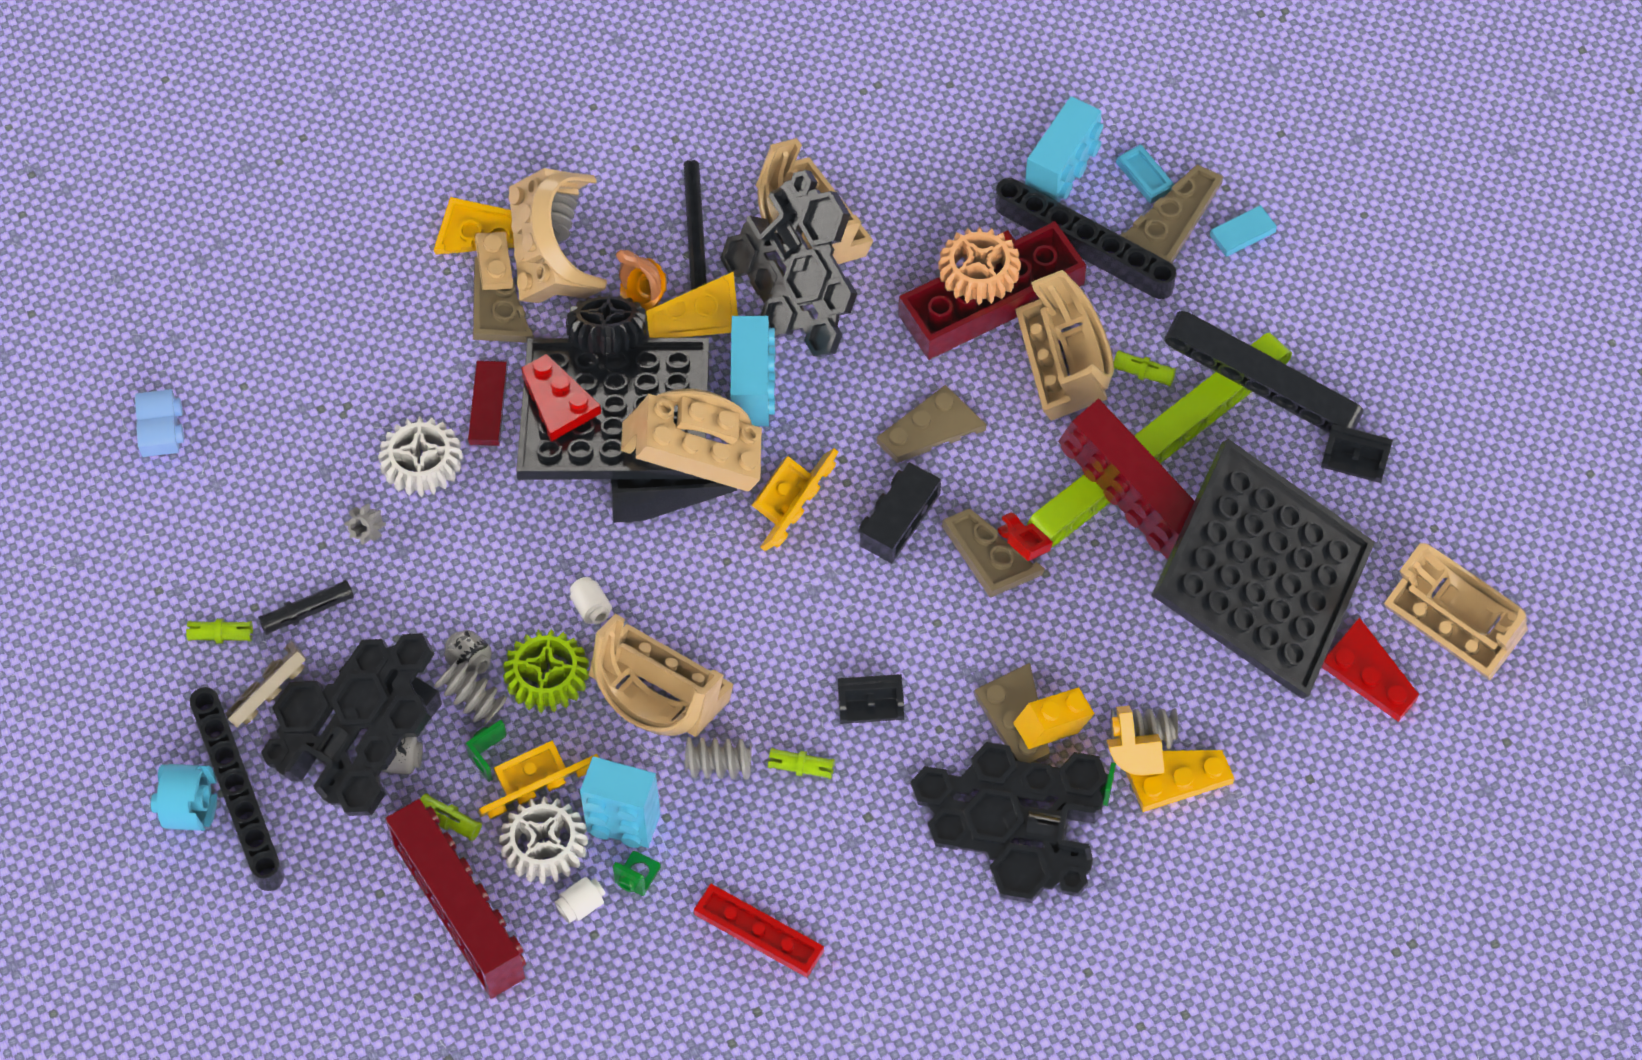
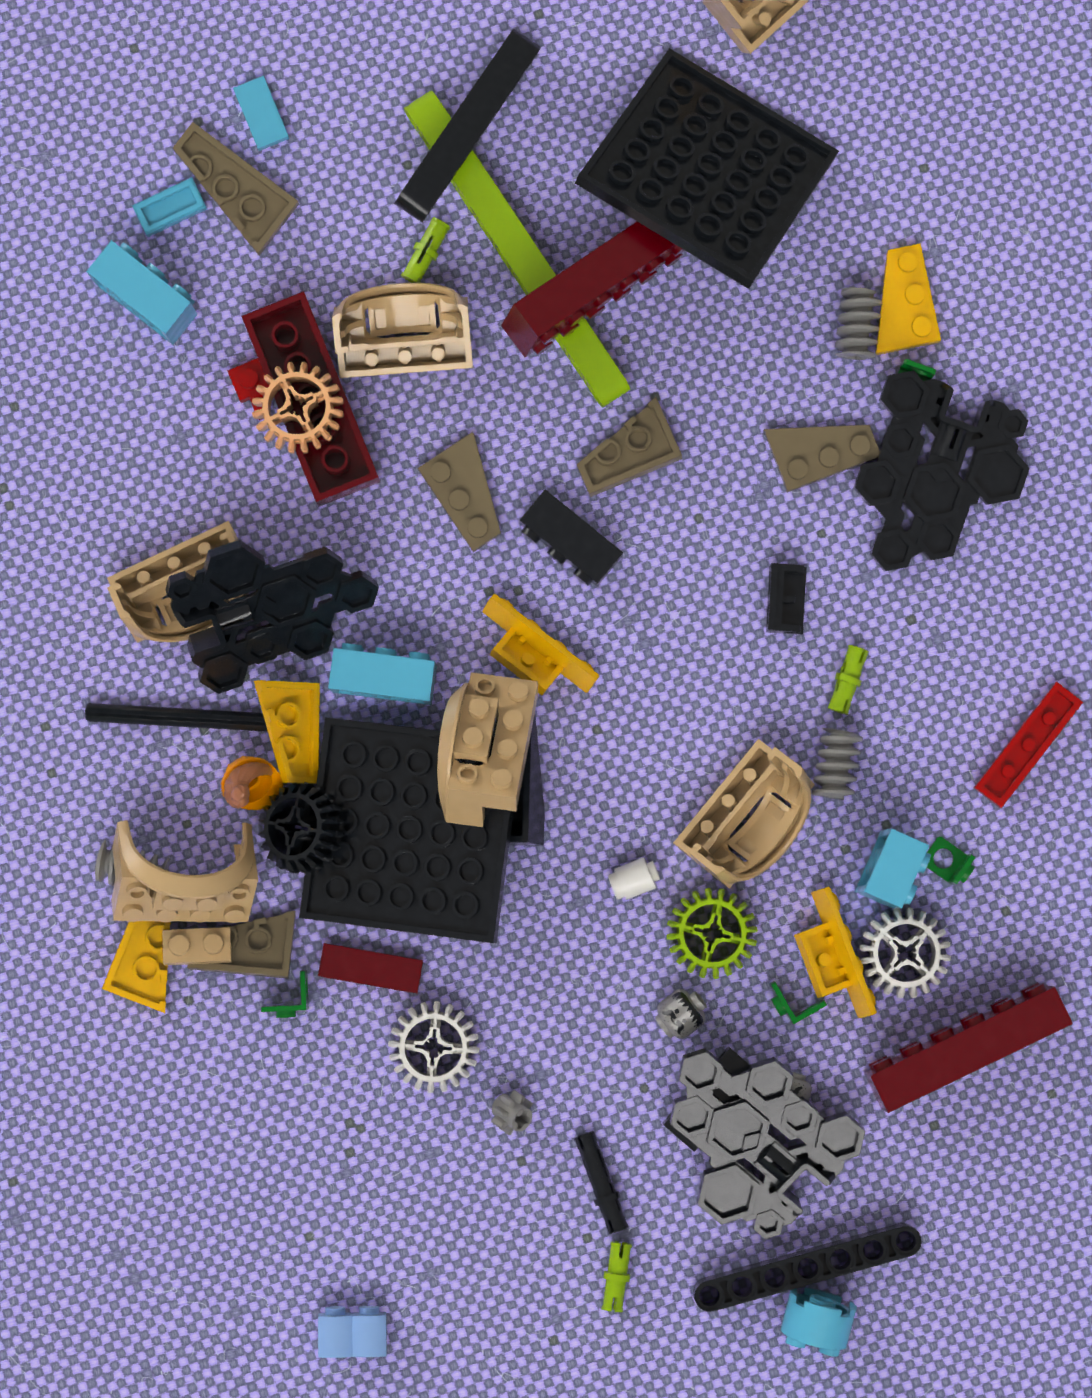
camera: 85 degrees left, 25 degrees up
wing [225,640,306,728] -> none
lime pin [420,793,482,841] -> none
light grey piece [434,659,507,726] -> none
wing [521,354,601,442] -> none
white brick [554,876,605,924] -> none
black beam [995,178,1176,299] -> none
red plate [997,512,1053,561] -> none
yellow brick [1013,687,1095,749] -> none
yellow brick [1106,705,1165,775] -> none
black hinge [1321,424,1393,483] -> none
red wing [1322,618,1419,722] -> none
none -> green bracket [261,970,309,1018]

